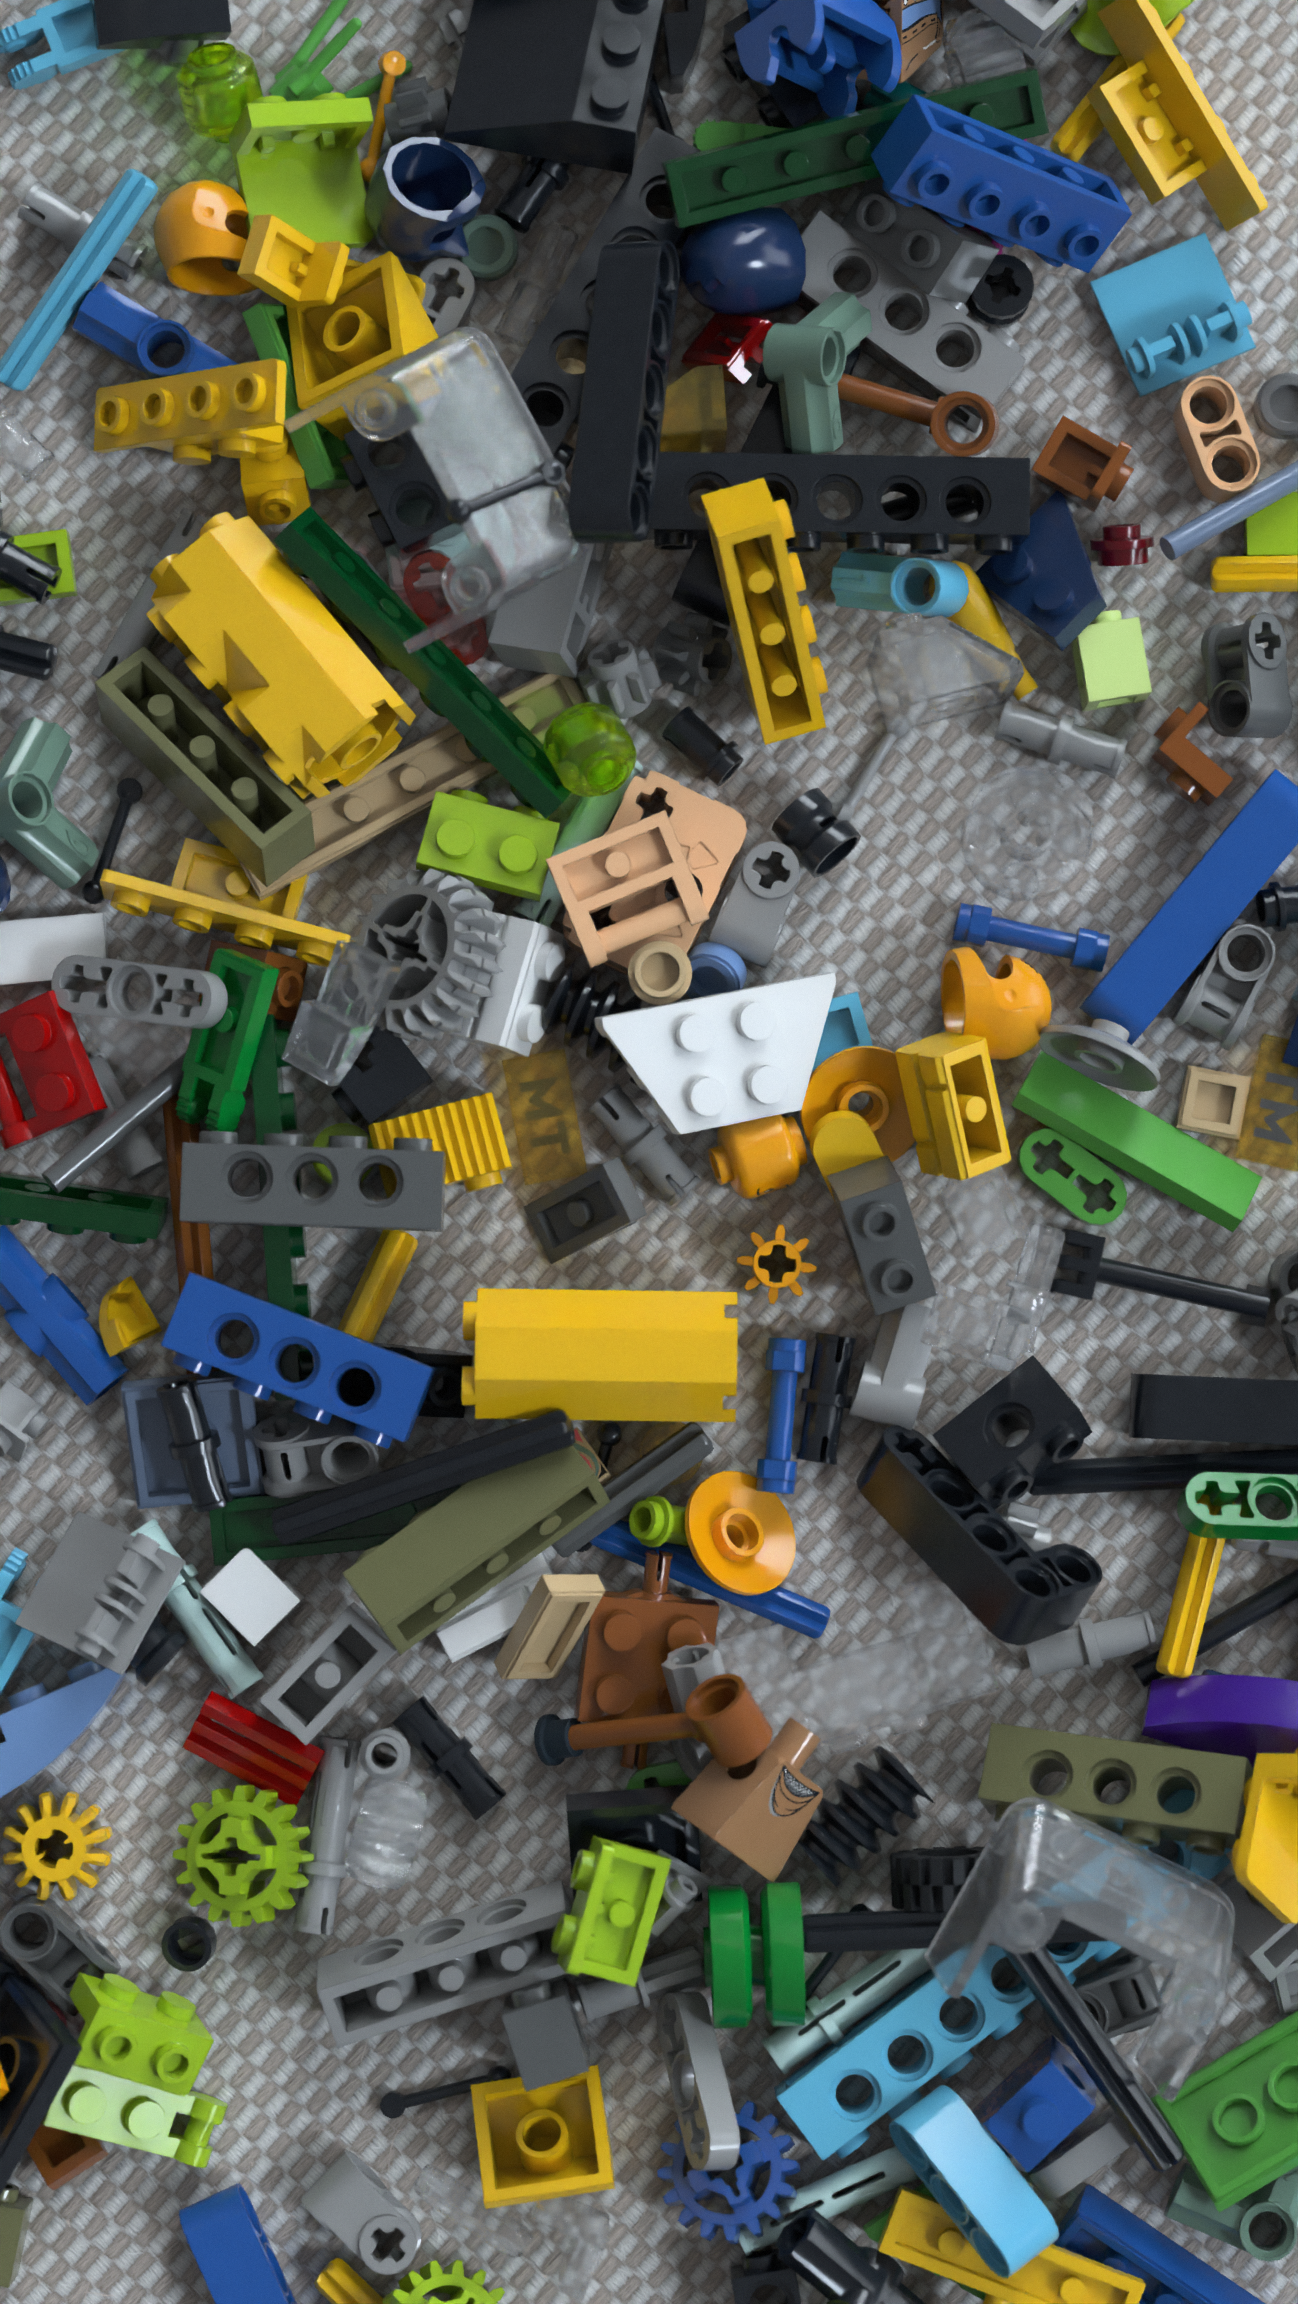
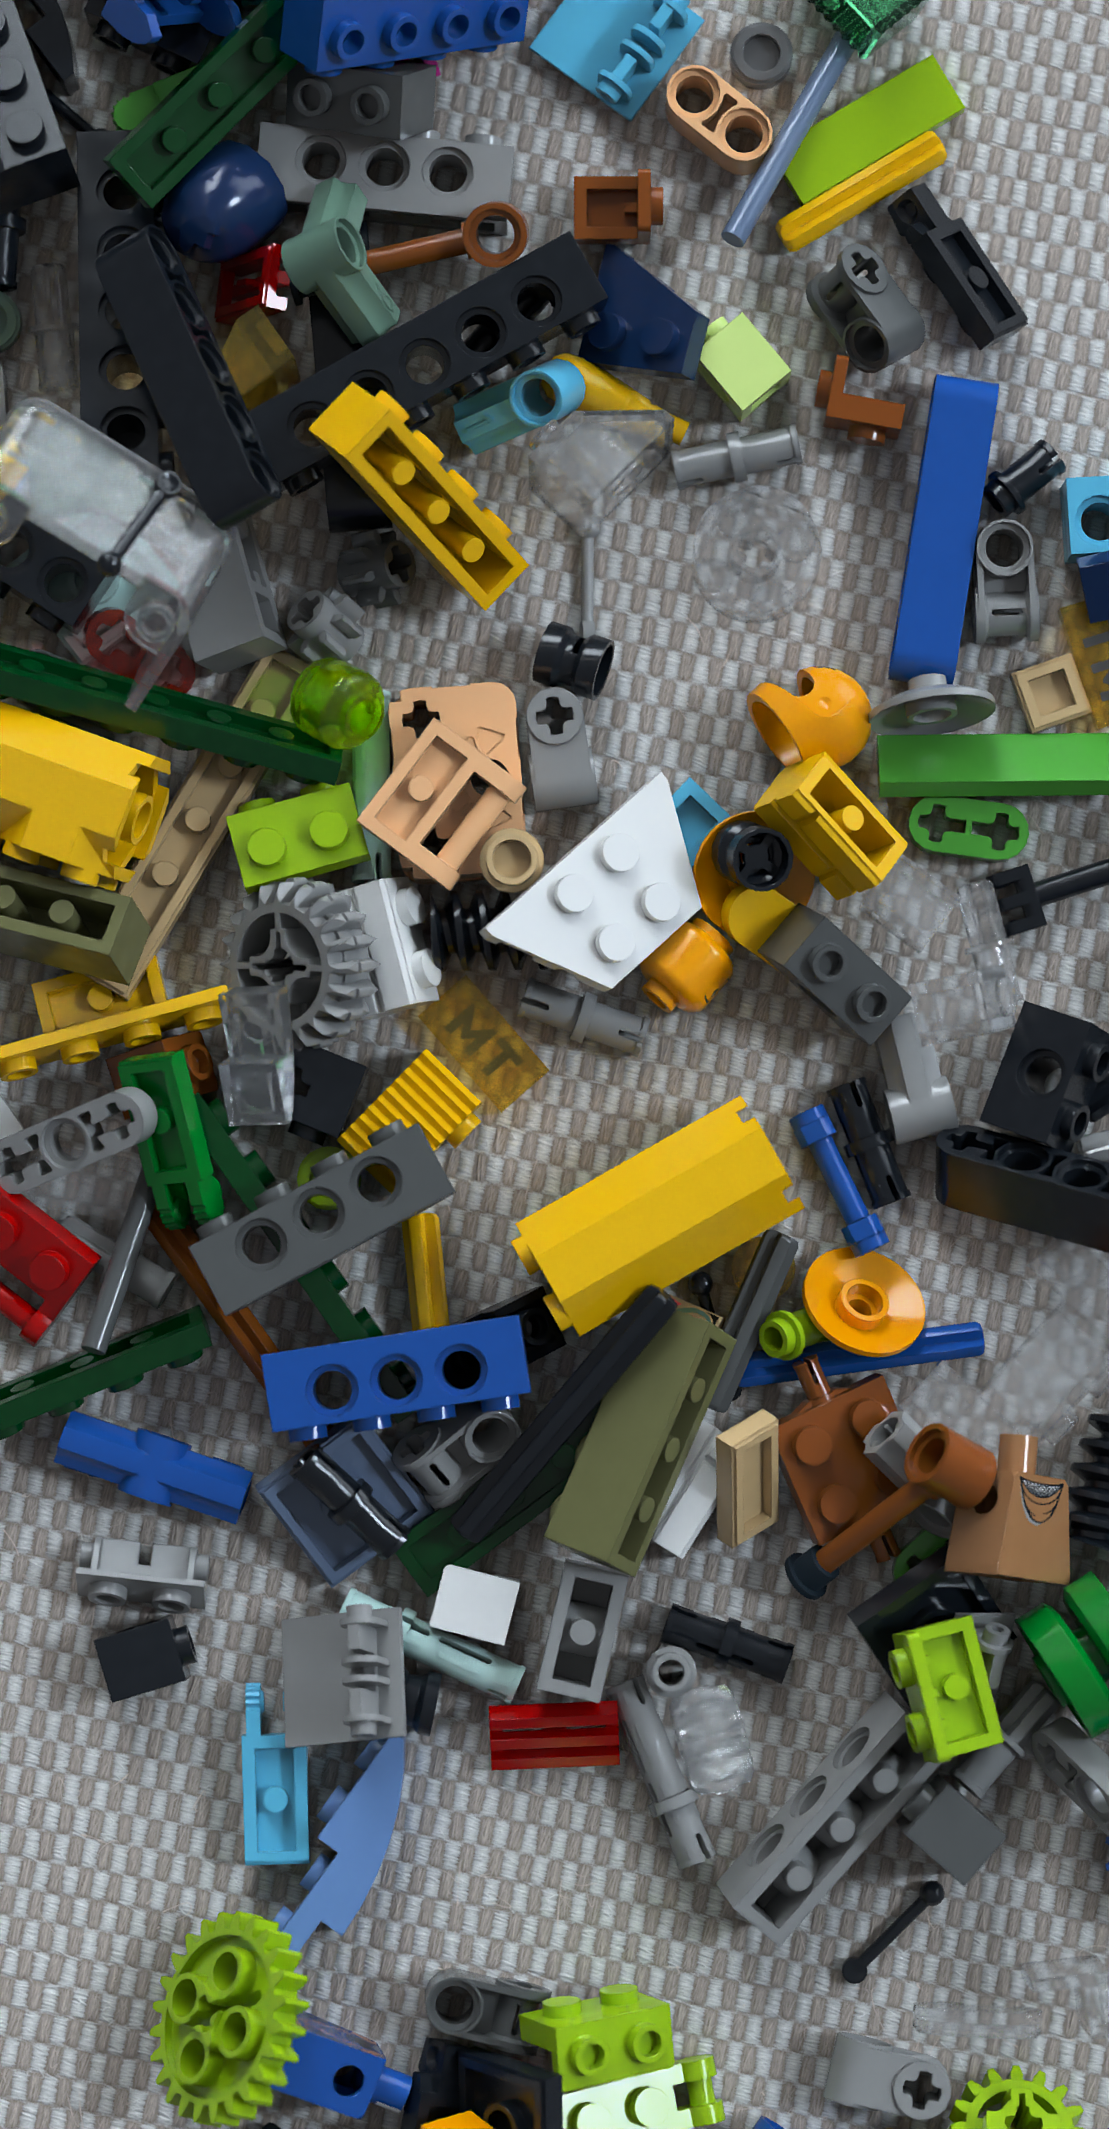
camera: 25 degrees left, 0 degrees up
yellow gear [3,1791,113,1901] -> none
yellow tile [99,1276,162,1357] -> none
black hinge [161,1915,217,1972] -> none
lime gear [172,1785,314,1927] -> none
yellow slope [471,2065,615,2209] -> none
dark grey slope [523,1157,647,1264] -> none
black pin [662,706,744,787] -> none
medium blue tile [686,942,747,999] -> none
light orange gear [736,1224,817,1305] -> none
blue bar [952,903,1110,972] -> none
black wheel [967,254,1034,328] -> none
dark red plate [1090,524,1154,566] -> none
none -> black wheel [712,820,793,891]

